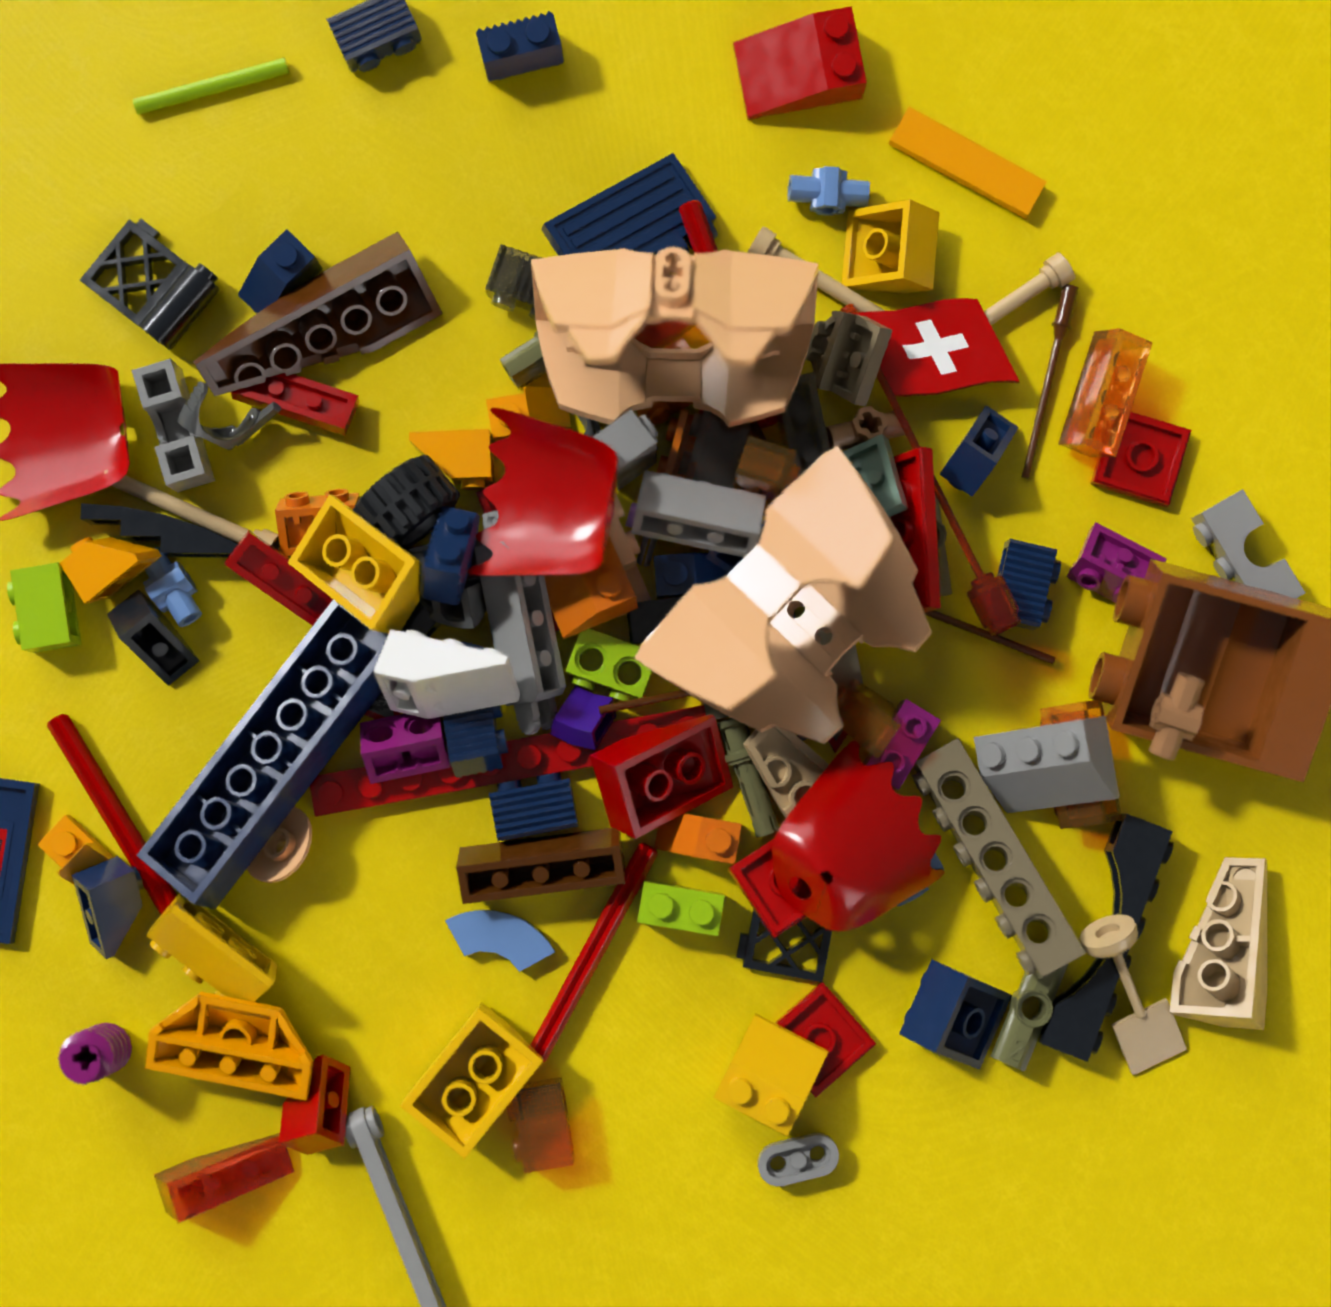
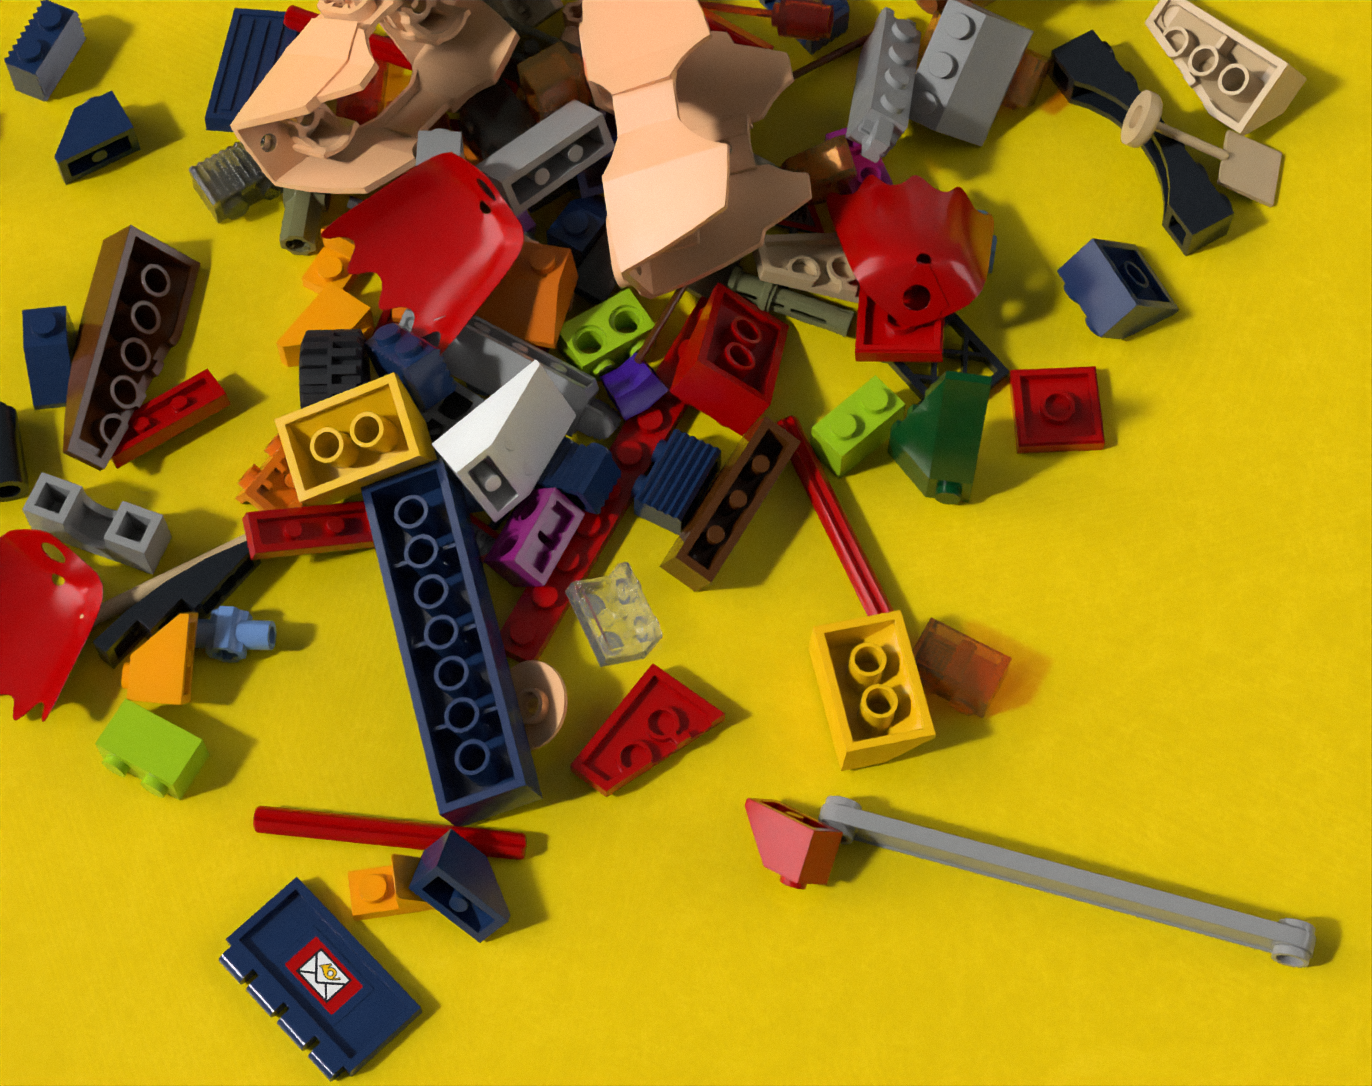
camera: 50 degrees left, 20 degrees down
magenta piece [58,1022,132,1085] -> none
black slope [107,589,200,686] -> none
light orange wedge [145,992,313,1101] -> none
yellow slope [146,893,278,1002] -> none
clear red slope [154,1133,294,1223] -> none
dark grey helmet [177,381,281,450] -> none
medium blue tile [445,910,555,972] -> none
orange slope [654,813,742,864] -> none
yellow slope [713,1013,828,1137] -> none
light grey plate [757,1132,839,1187] -> none
dark tan brick [912,738,1086,980] -> none
olive piece [991,963,1069,1071] -> none
none -> dark blue slope [54,91,141,185]
none -> clear bracket [565,562,663,667]
none -> red wing [570,663,725,797]
none -> light grey hinge [846,6,921,163]
none -> dark green wedge [888,370,992,504]

